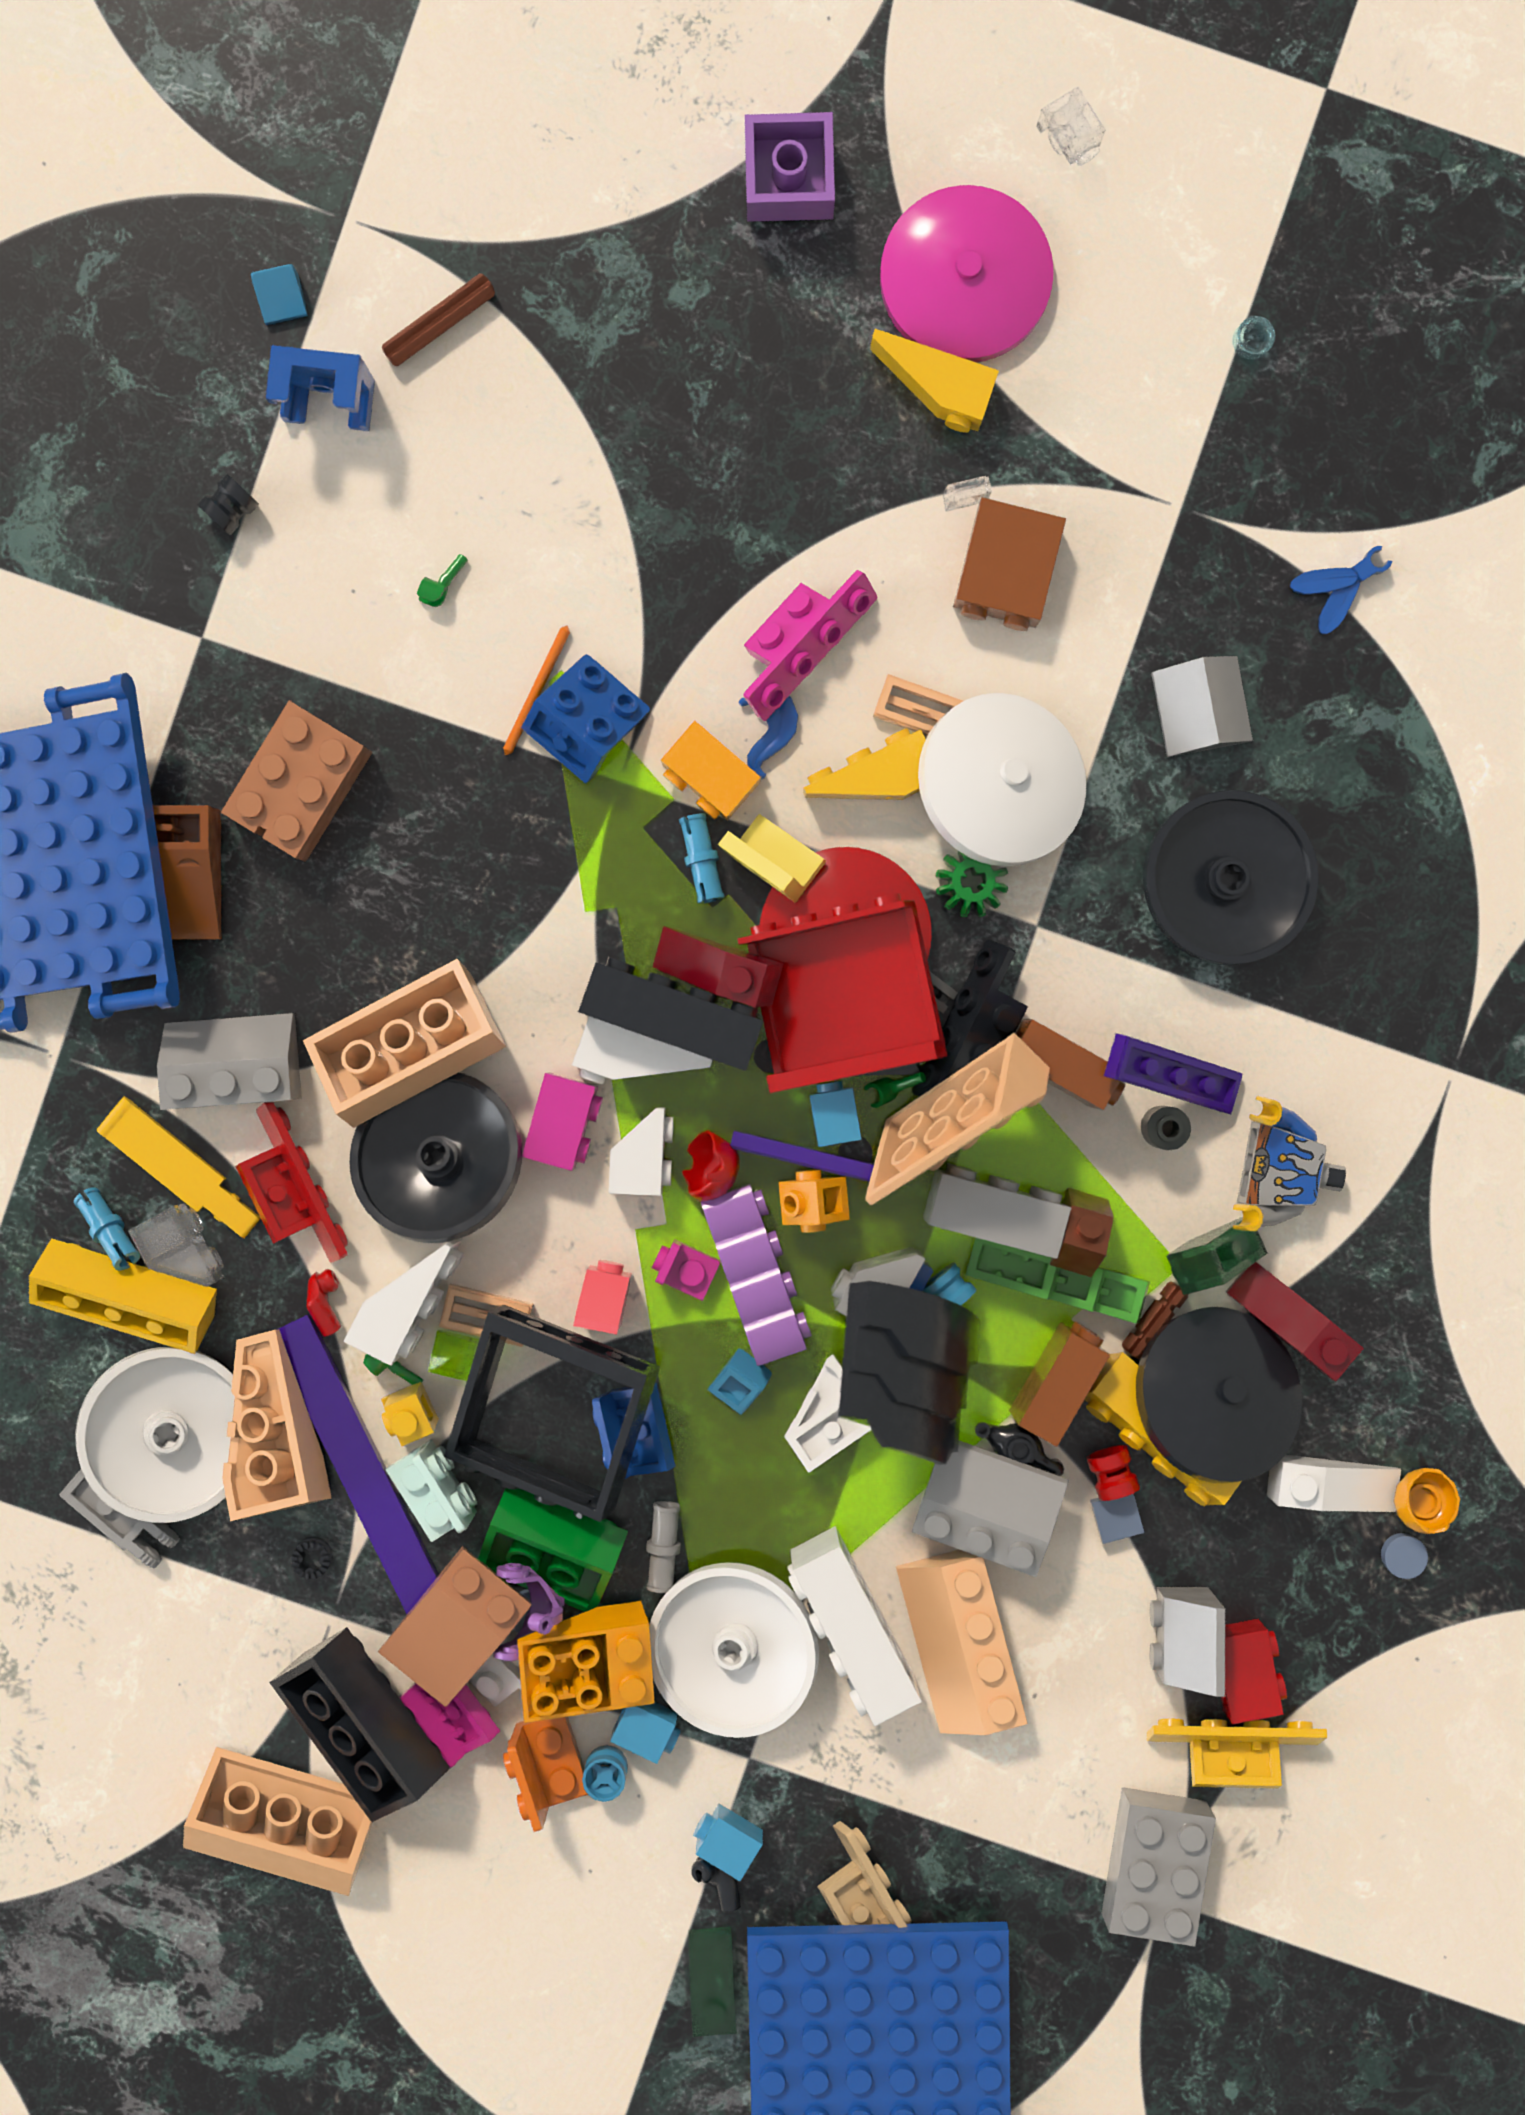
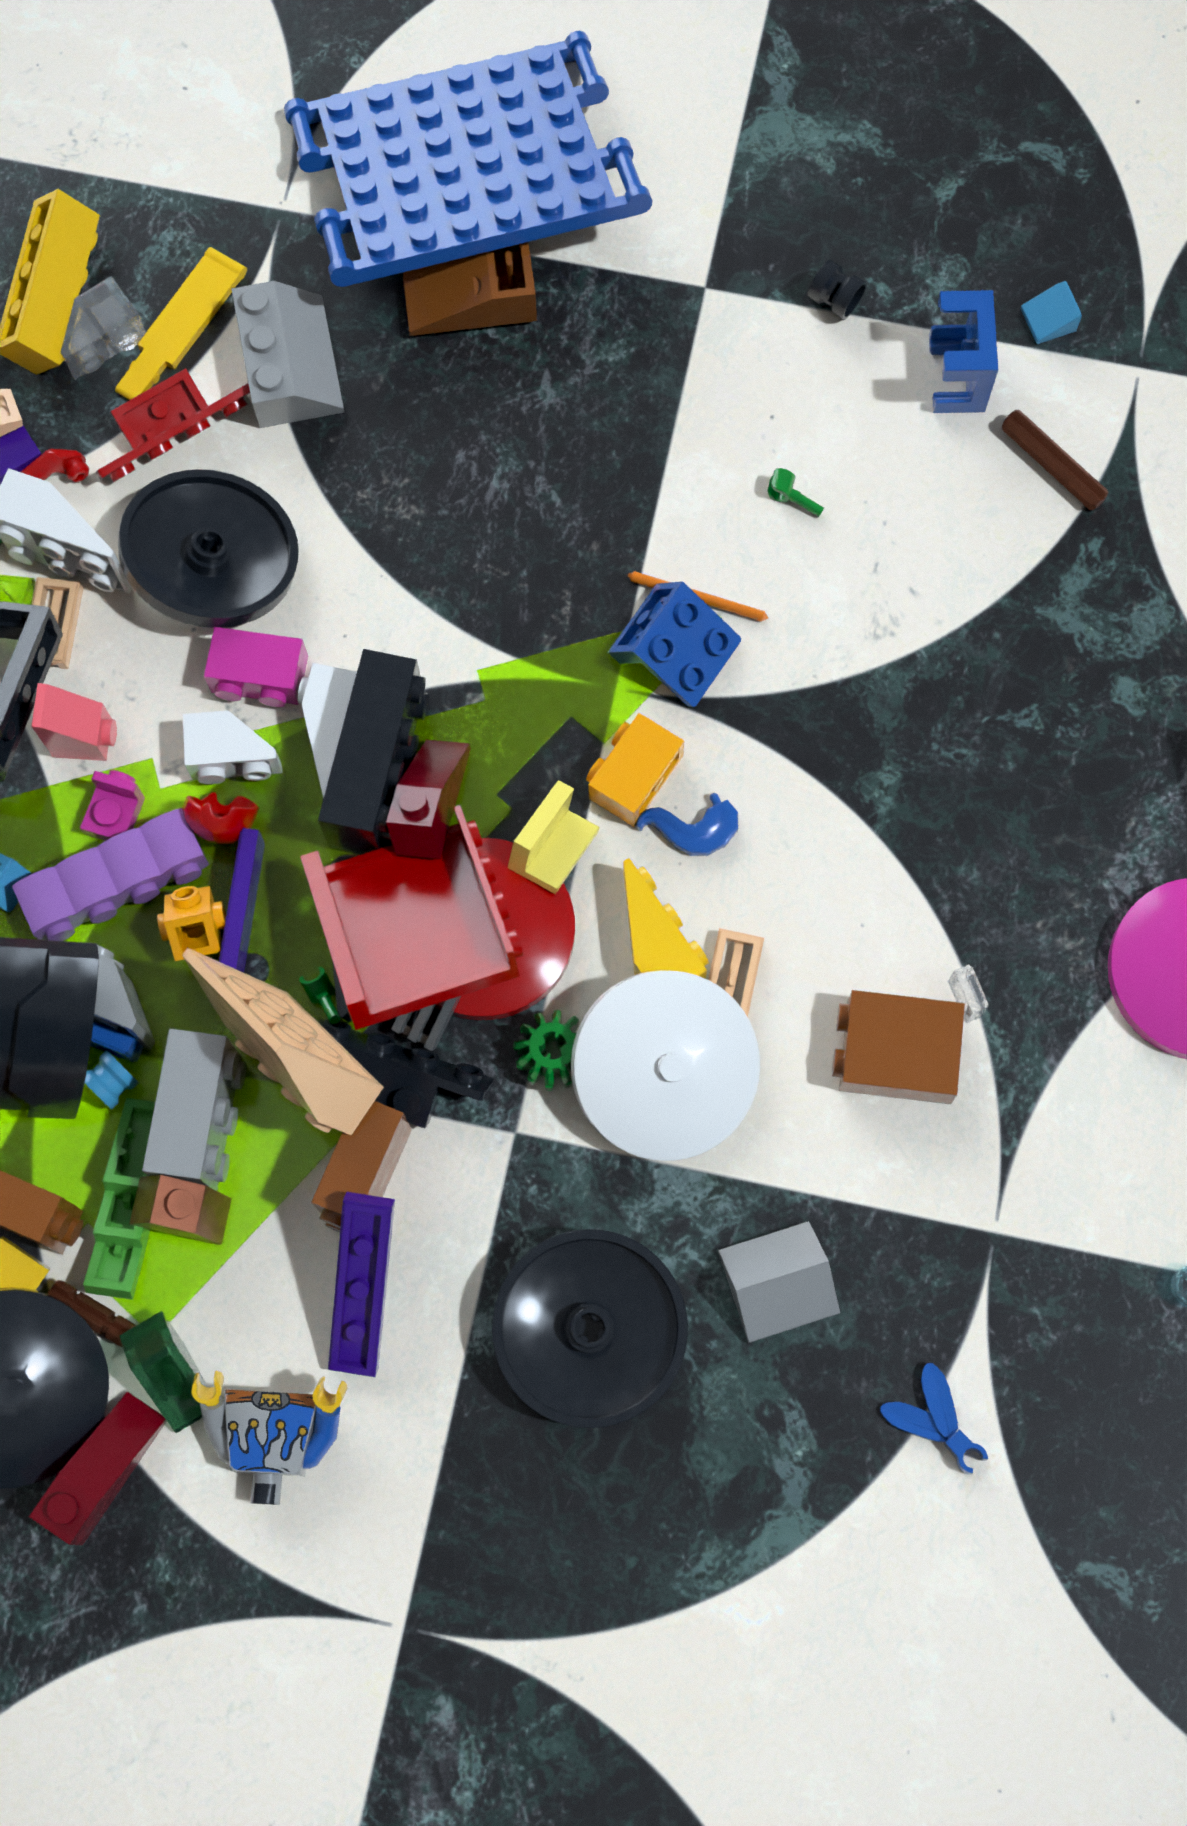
camera: 85 degrees right, 15 degrees down
dark azure pin [74,1187,140,1271] -> none
nougat piece [221,701,373,862] -> none
light nougat brick [303,959,506,1128] -> none
dark azure pin [679,813,725,904] -> none
dark pink bracket [743,570,877,721] -> none
dark azure brick [809,1081,862,1147] -> none
yellow slope [870,329,999,433] -> none
pearl dark grey brick [1141,1105,1191,1150] -> none

